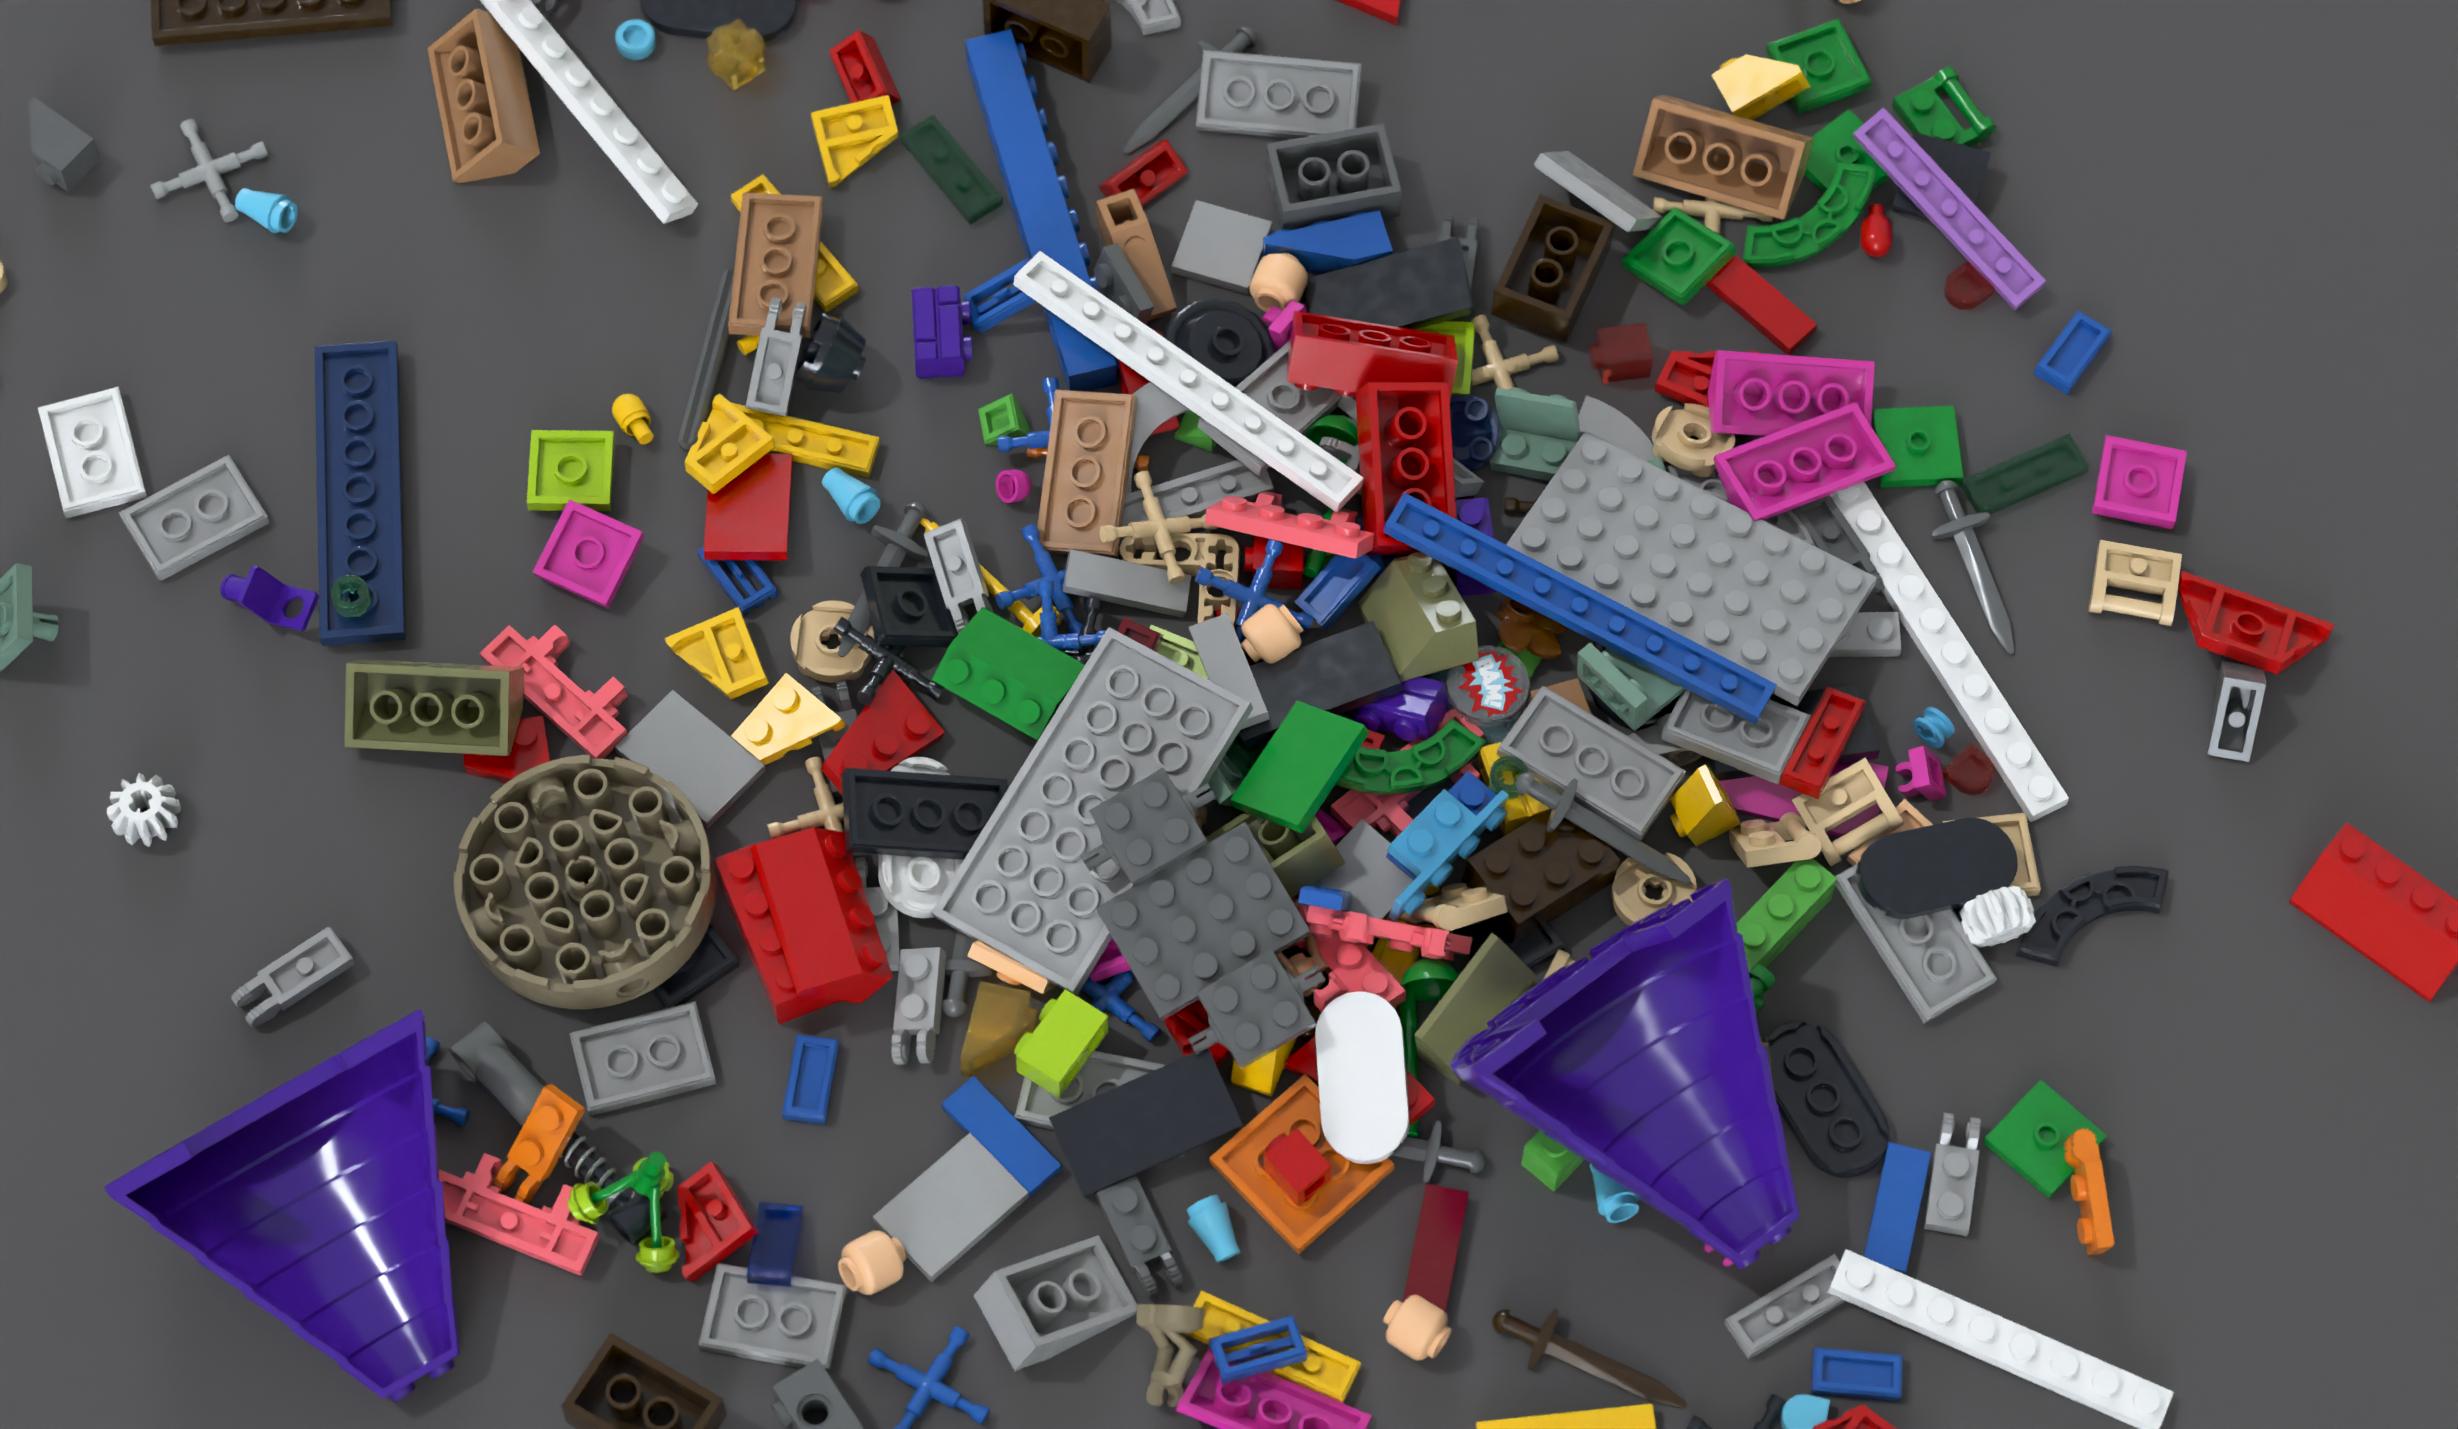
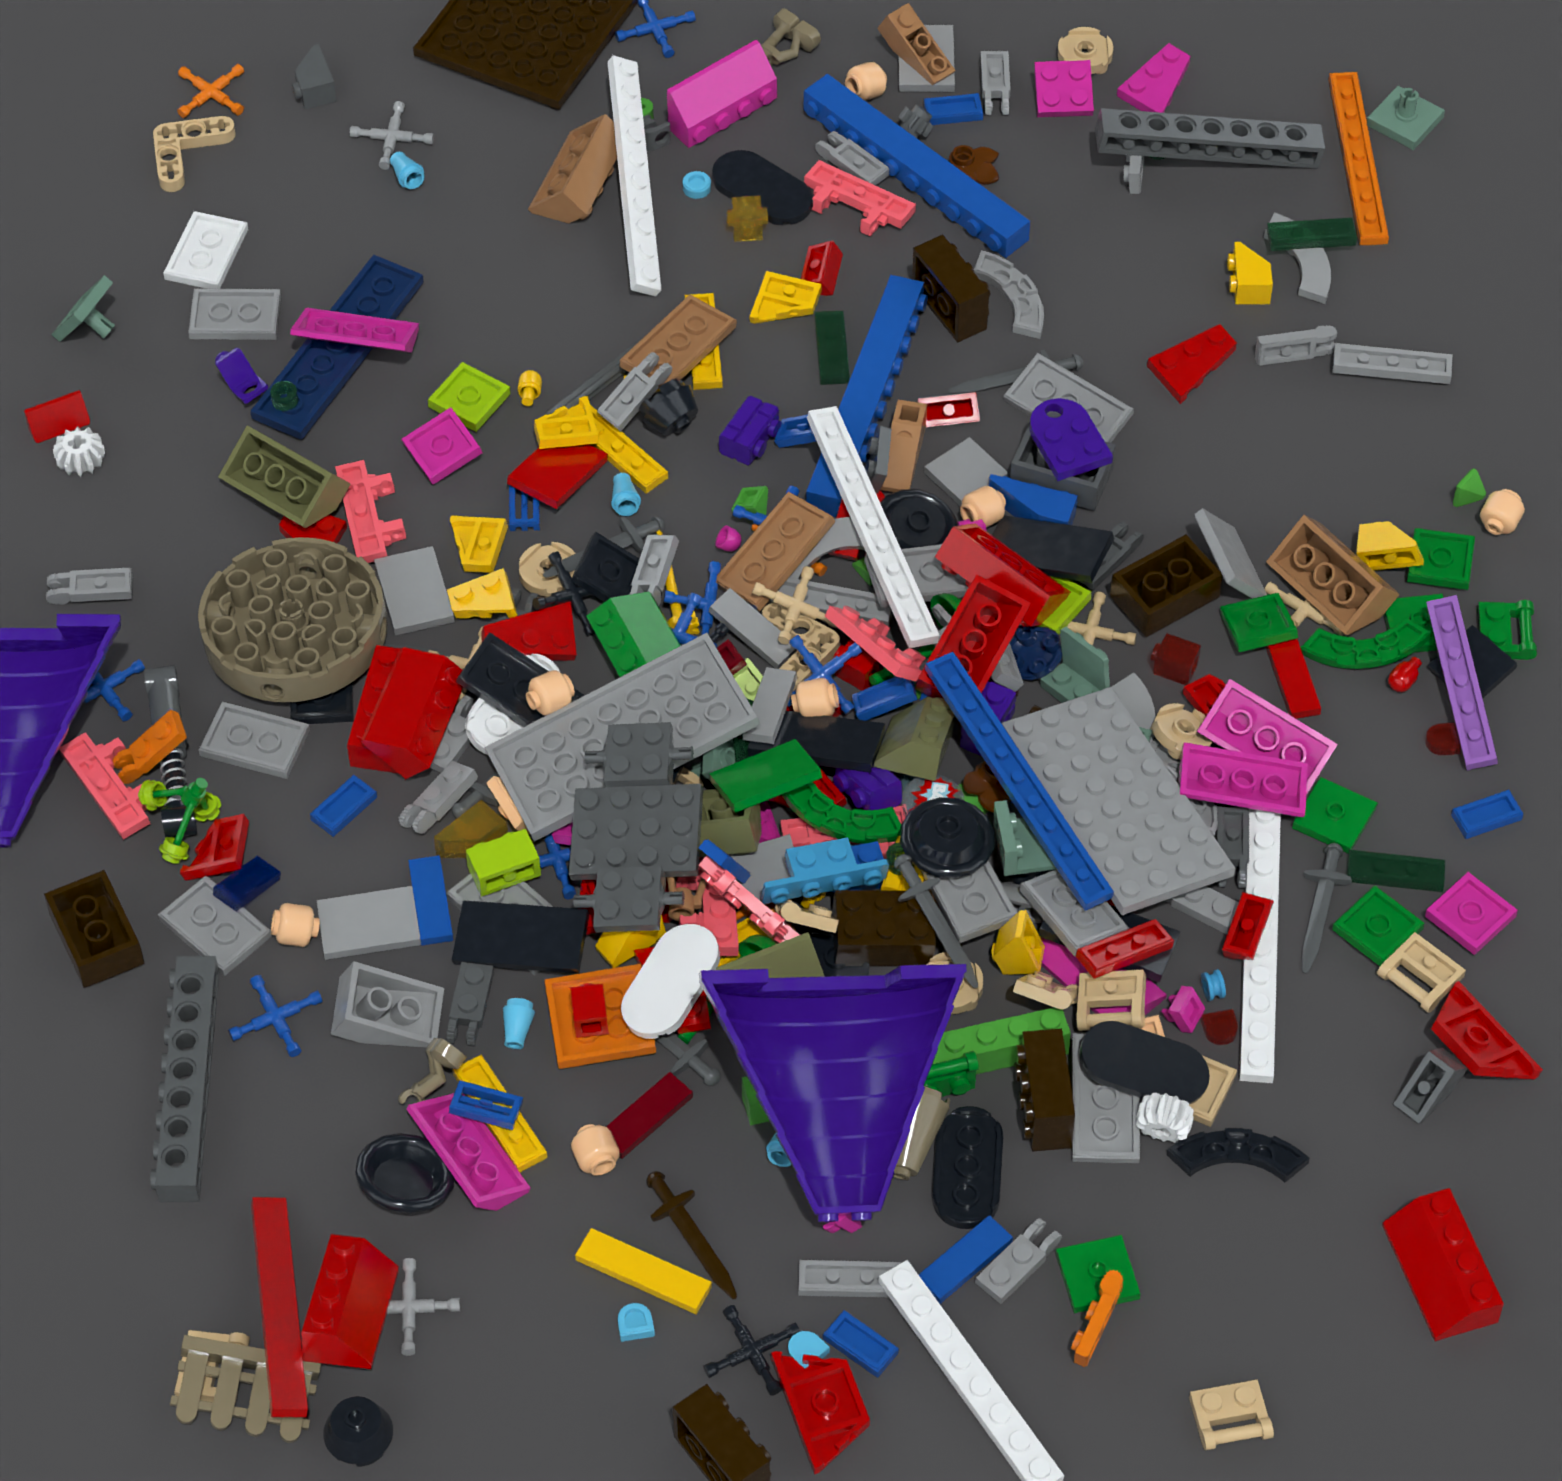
camera: 35 degrees right, 10 degrees down
none -> red slope [24,390,90,443]
none -> dark pink slope [290,308,419,353]
none -> light nougat head [526,670,575,716]
none -> black piece [900,797,995,878]
none -> dark brown brick [1014,1028,1075,1152]
none -> dark purple plate [1030,398,1113,481]
none -> tan plate [1189,1379,1274,1451]
none -> red slope [1222,892,1274,960]
none -> green plate [1332,885,1425,966]

